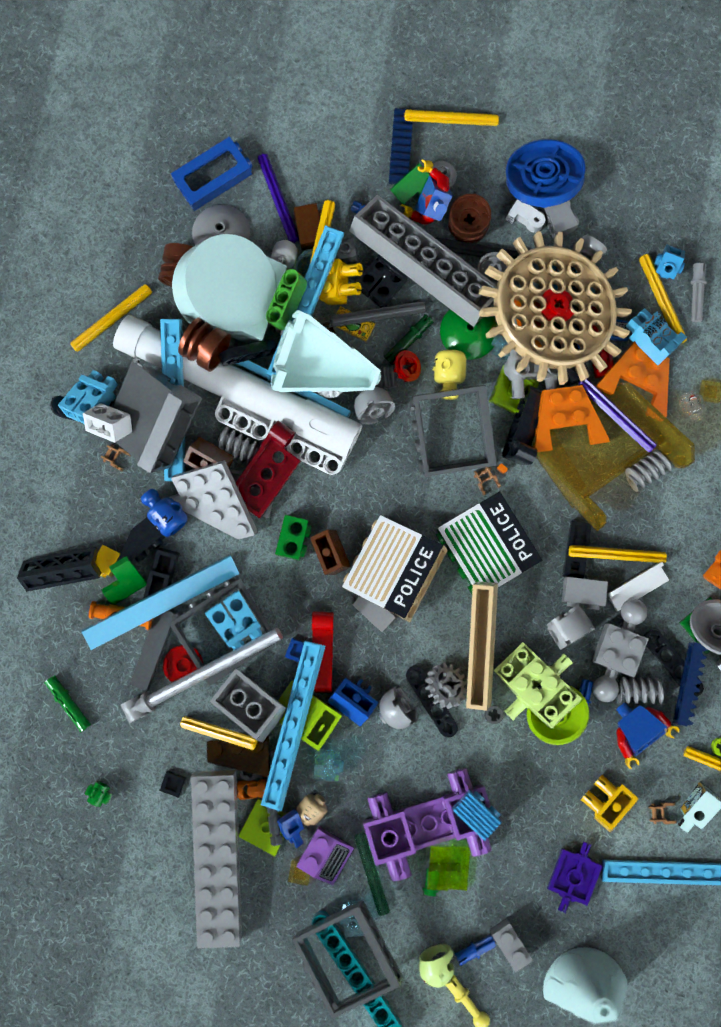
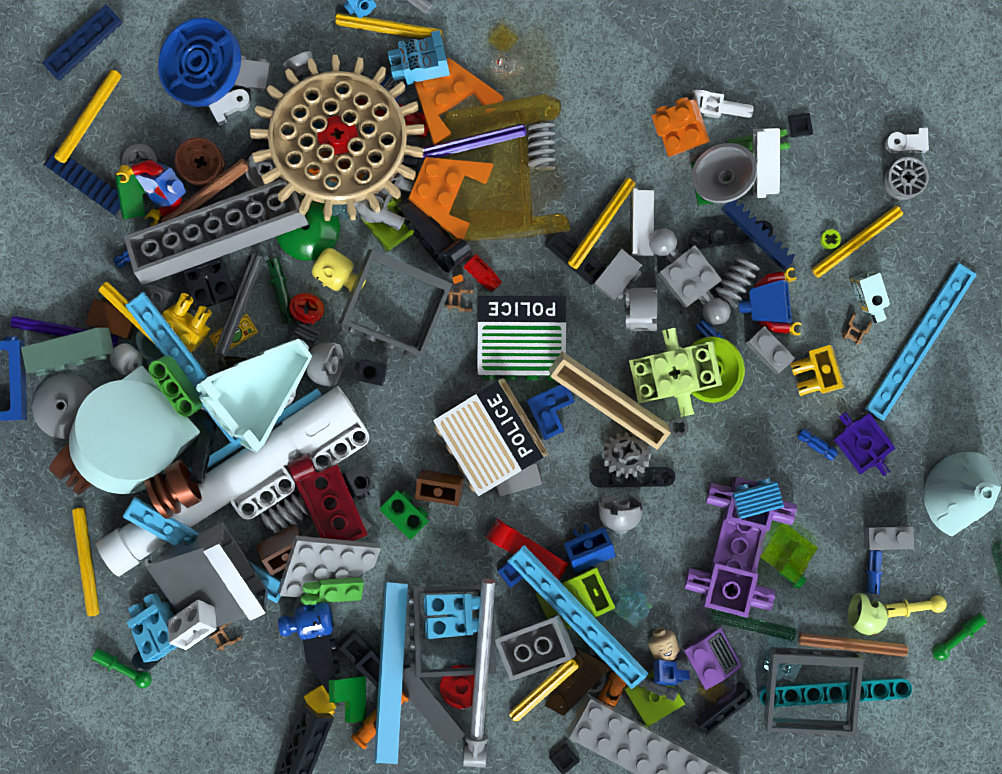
camera: 60 degrees left, 5 degrees up
none -> sand green brick [21,328,114,376]
none -> dark blue gear [42,5,123,81]
none -> green pin [91,648,152,689]
none -> nougat axle [161,159,250,222]
none -> bright green hinge [301,577,364,605]
none -> black brick [342,464,375,501]
none -> black brick [353,359,388,387]
none -> red hinge [463,253,502,292]
none -> blue plate [526,384,575,440]
none -> black plate [695,682,753,735]
none -> light grey brick [746,326,795,375]
none -> blue axle [797,429,838,460]
none -> nougat axle [798,633,908,657]

